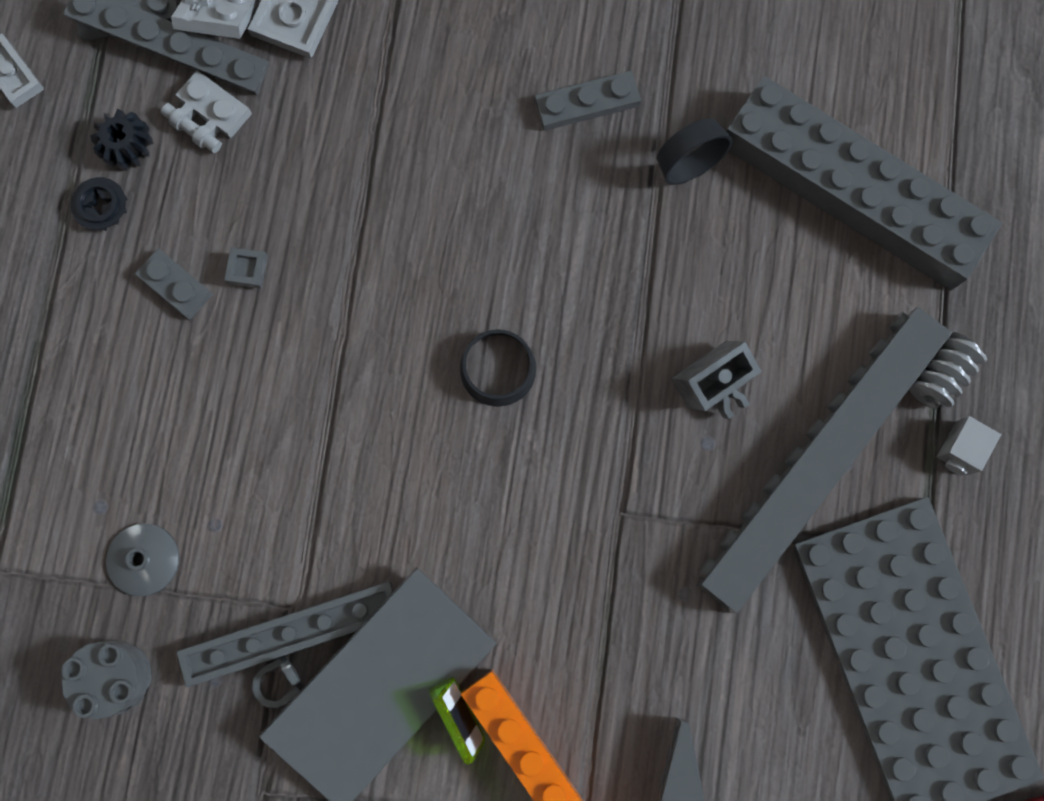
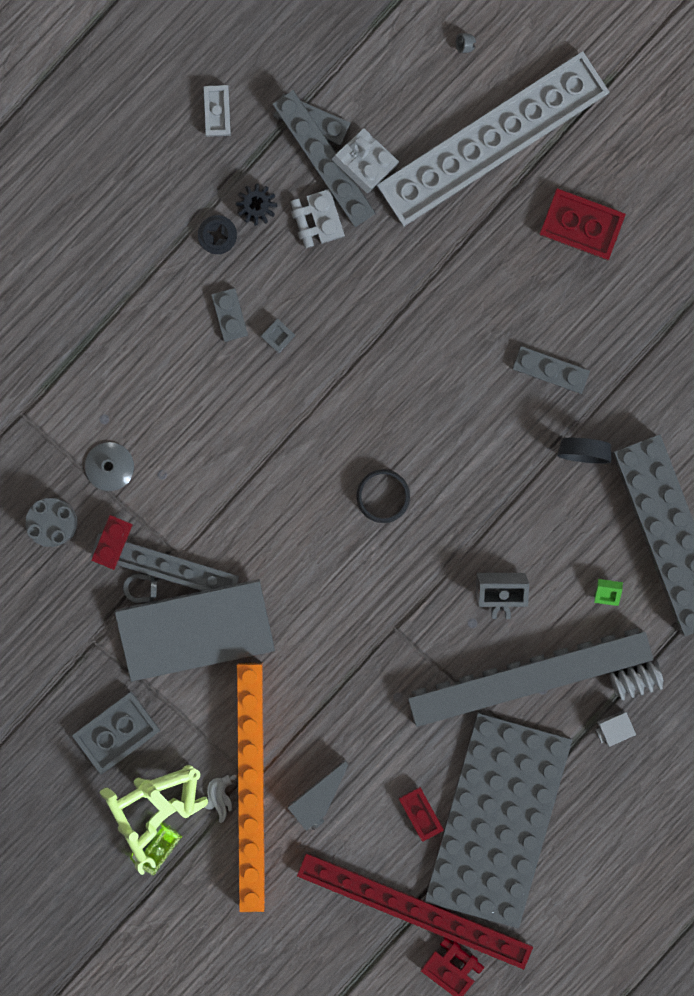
camera: 35 degrees right, 10 degrees up
slope [429,677,485,765] -> none
none -> dark red plate [91,515,133,570]
none -> dark red plate [399,786,444,842]
none -> bright green plate [594,579,623,606]

